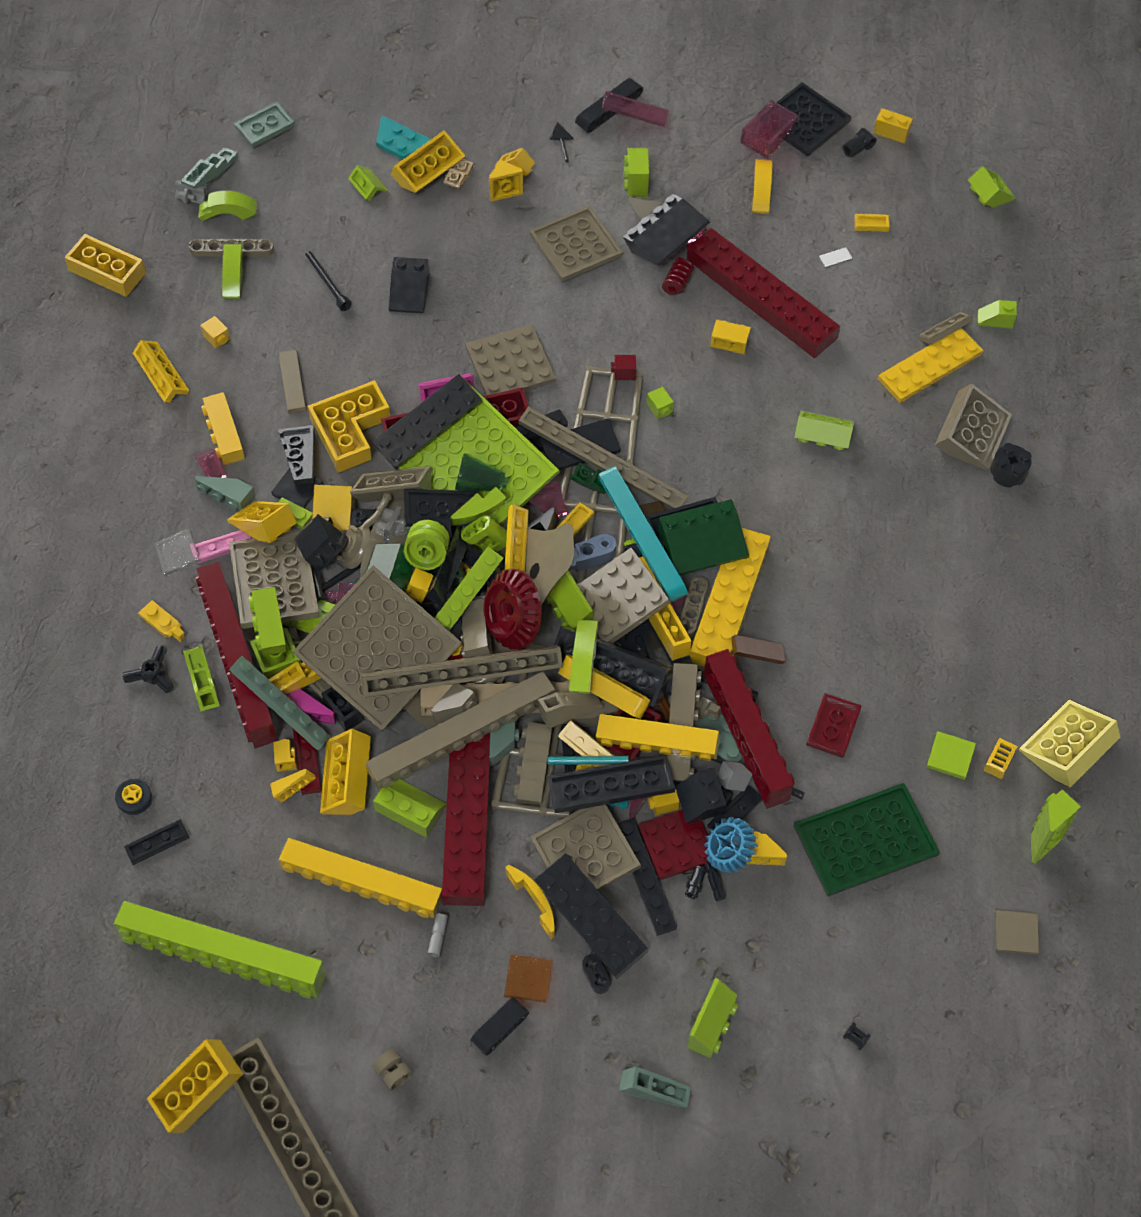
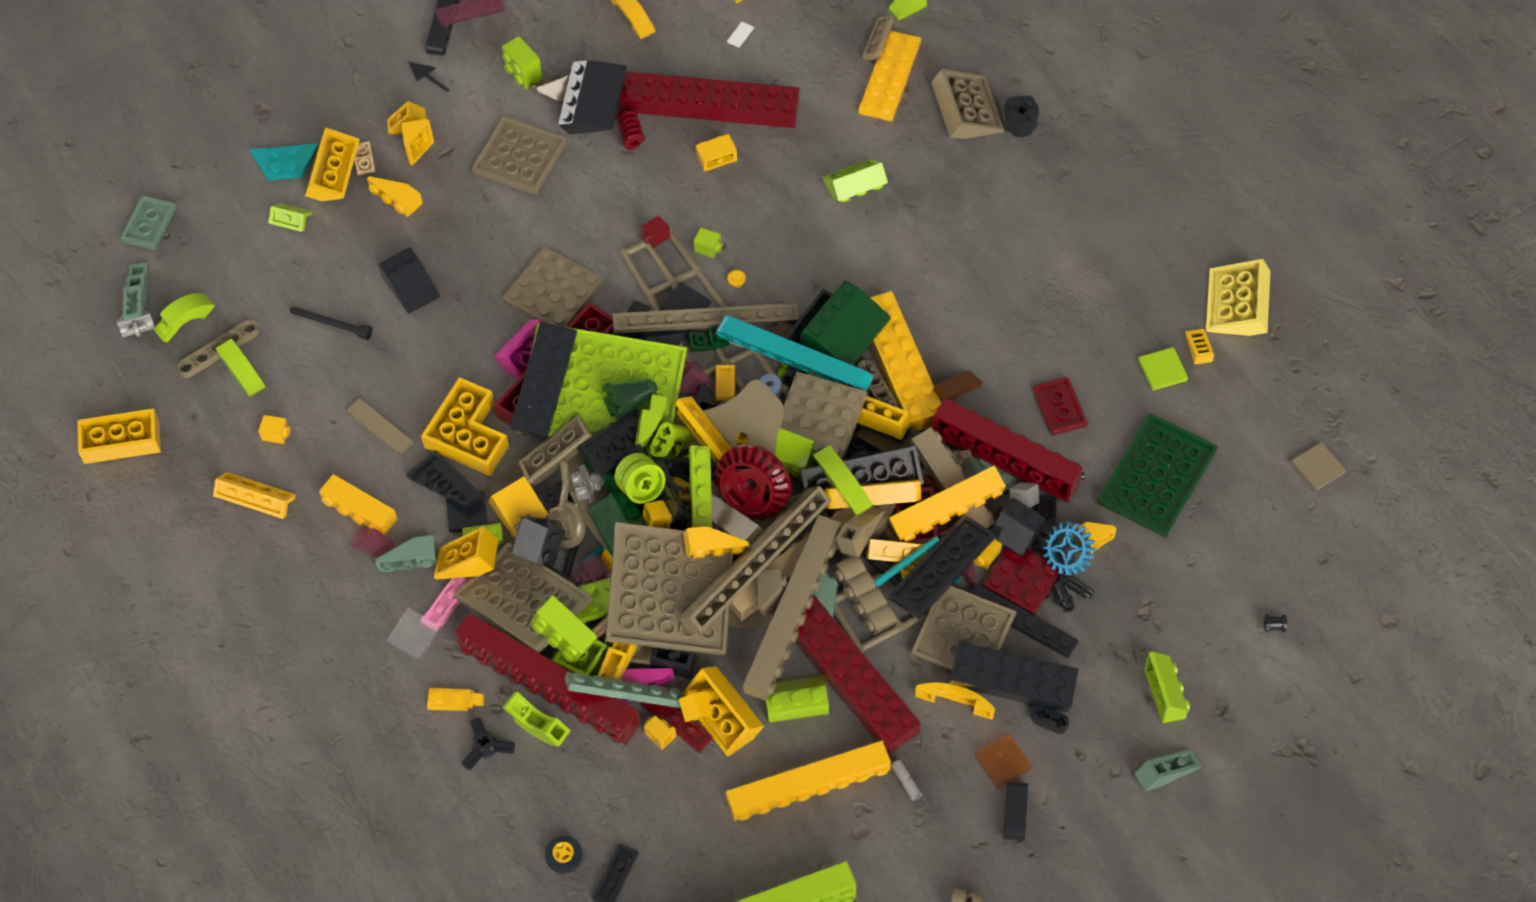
camera: 35 degrees left, 0 degrees up
yellow slope [270,769,315,803] -> none
lime slope [1031,790,1081,864] -> none
none -> yellow slope [367,176,423,217]
none -> yellow brick [679,689,713,722]
none -> yellow slope [683,526,749,559]
none -> yellow plate [727,270,746,288]

